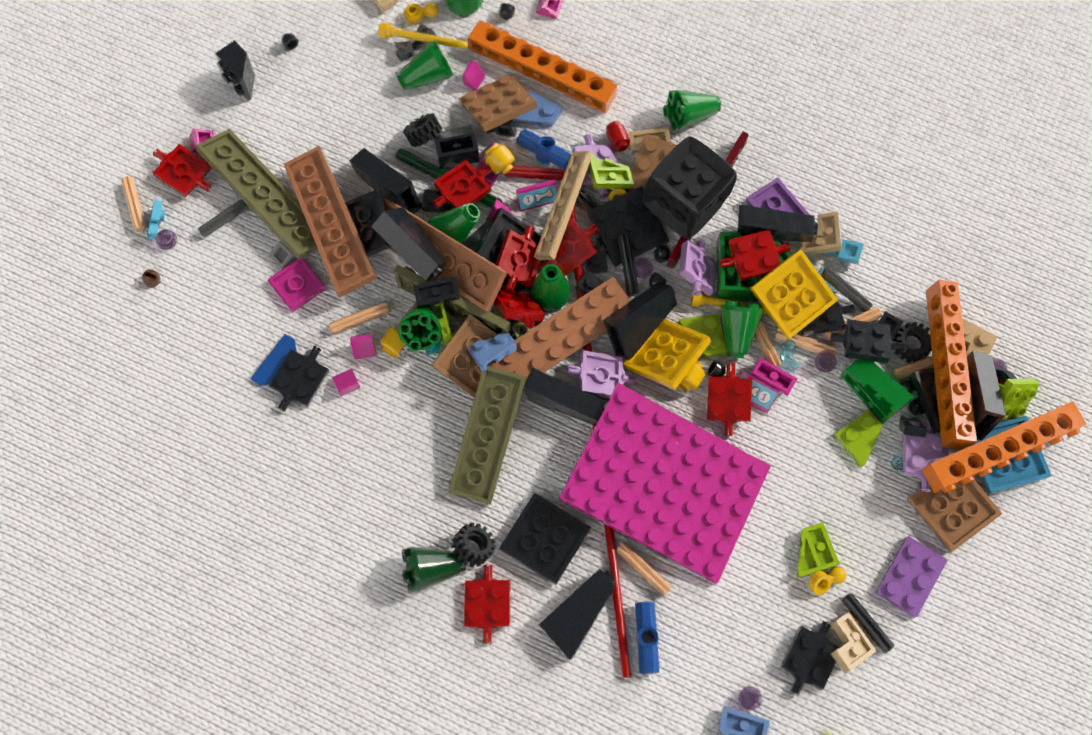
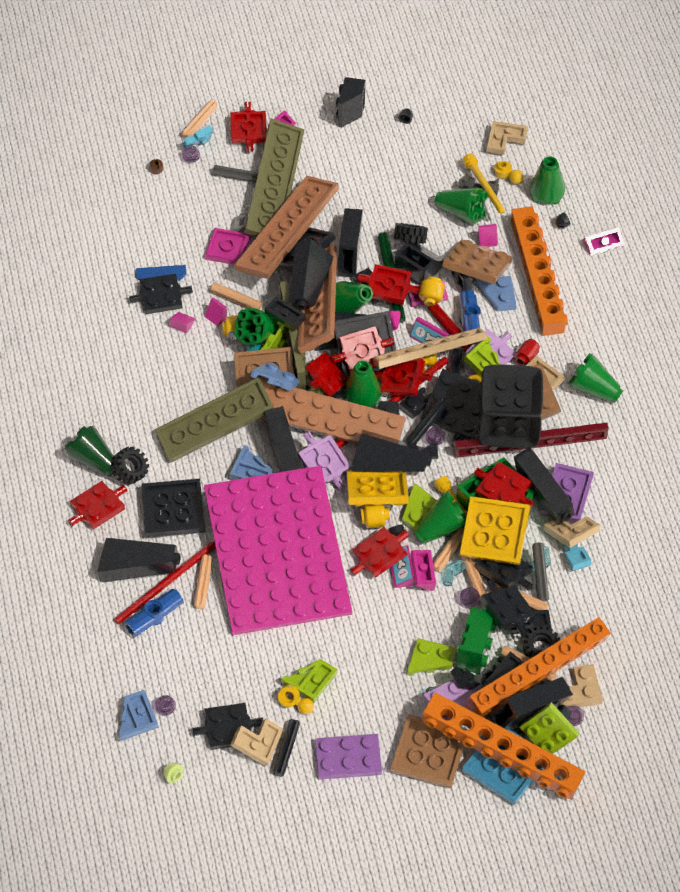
camera: 55 degrees right, 15 degrees down
lavender plate [679,240,717,296] -> none
none -> medium blue wing [230,445,274,480]

